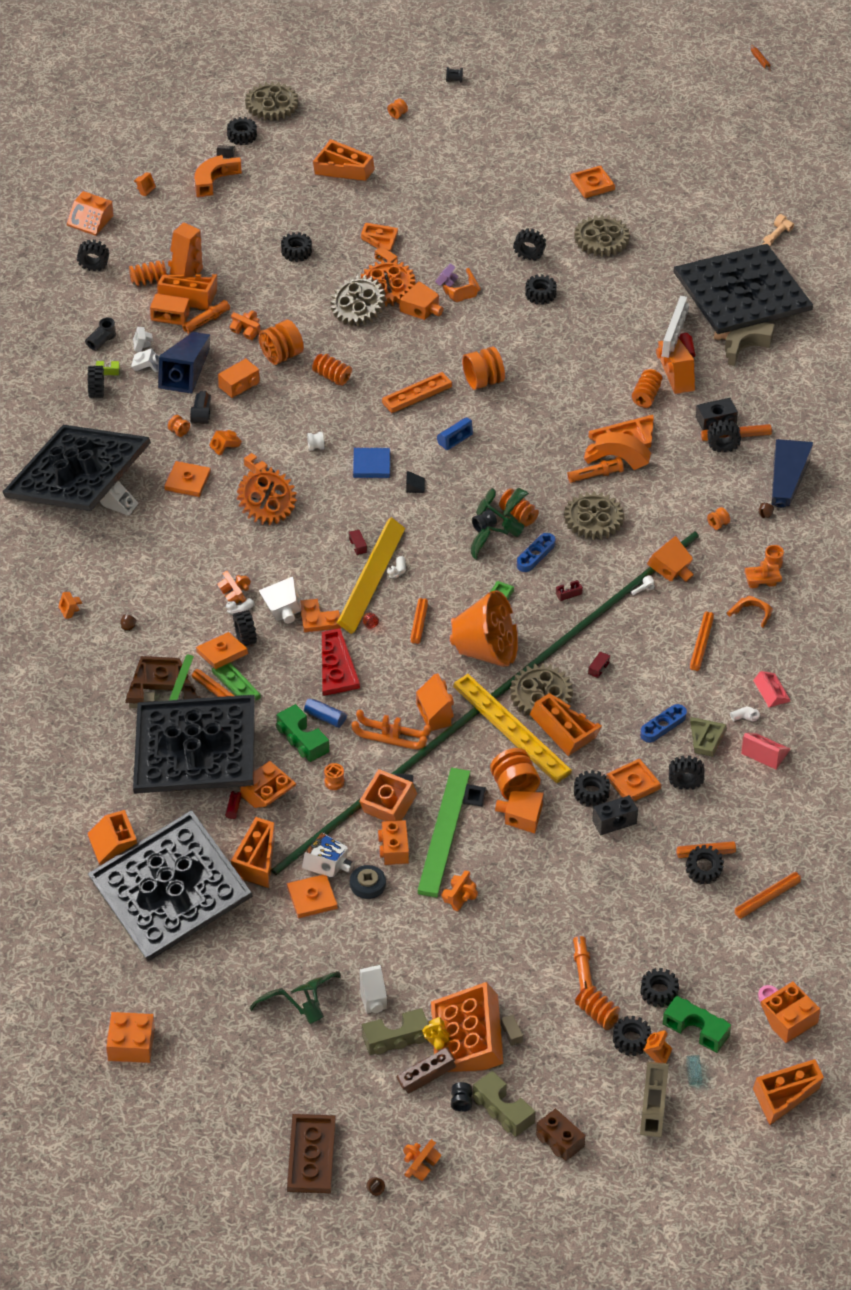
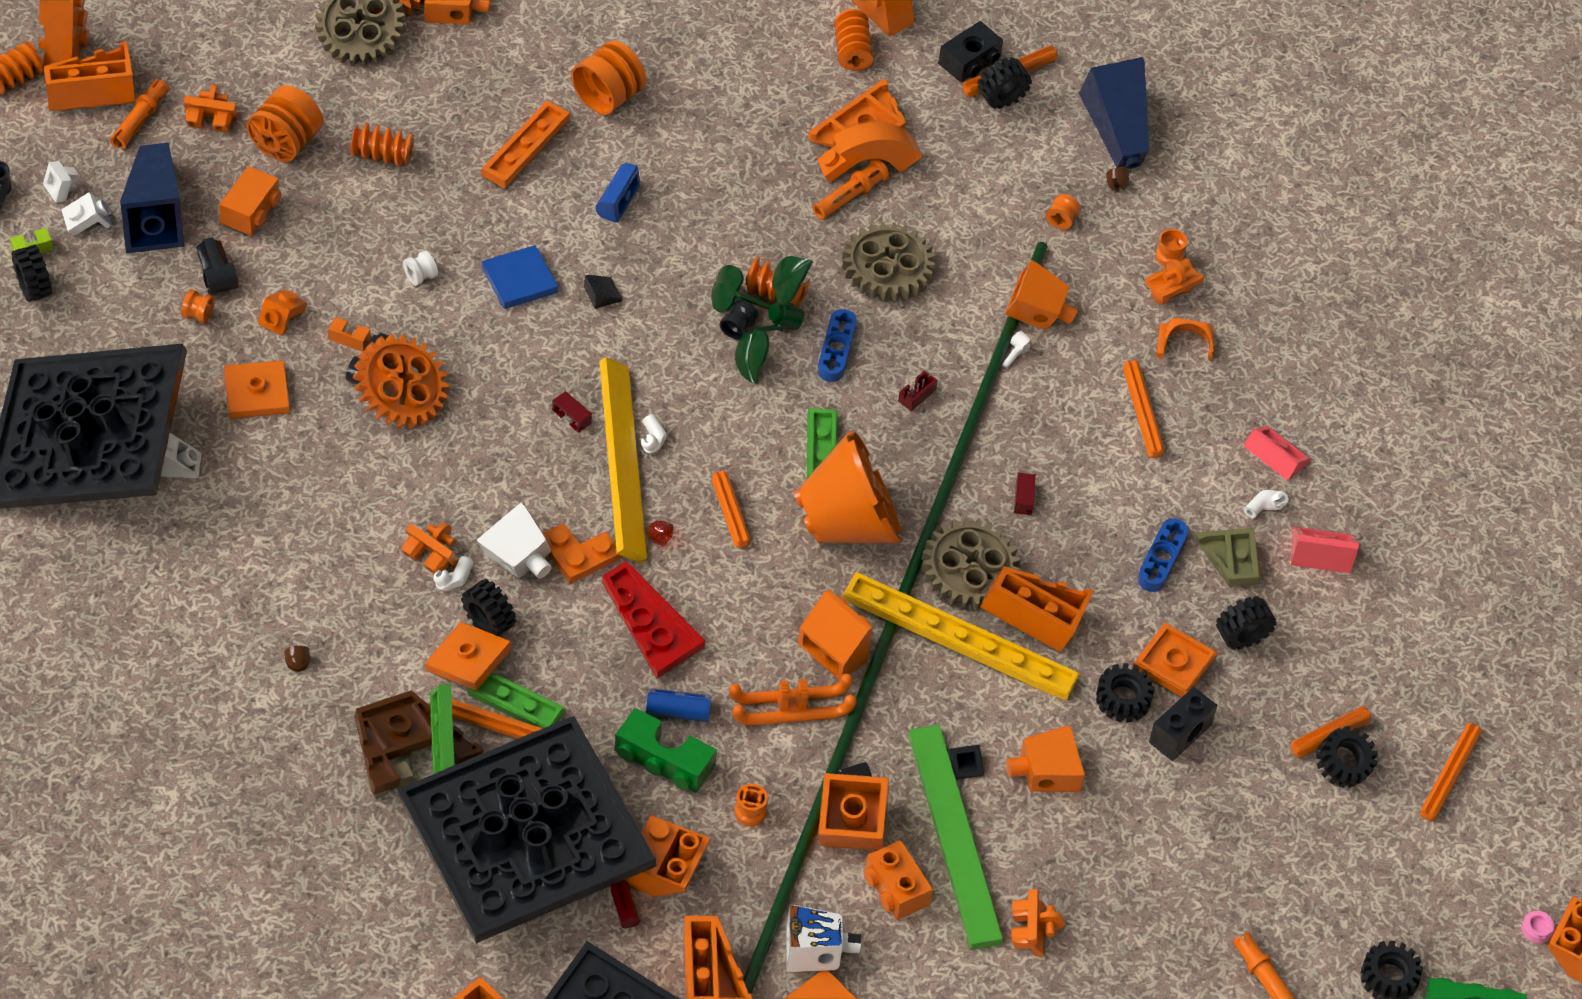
camera: 30 degrees left, 5 degrees up
orange tile [58,592,82,619] -> none
orange brick [150,294,190,325] -> none
black wheel [350,865,386,899] -> none
orange wheel [490,748,541,800] -> none

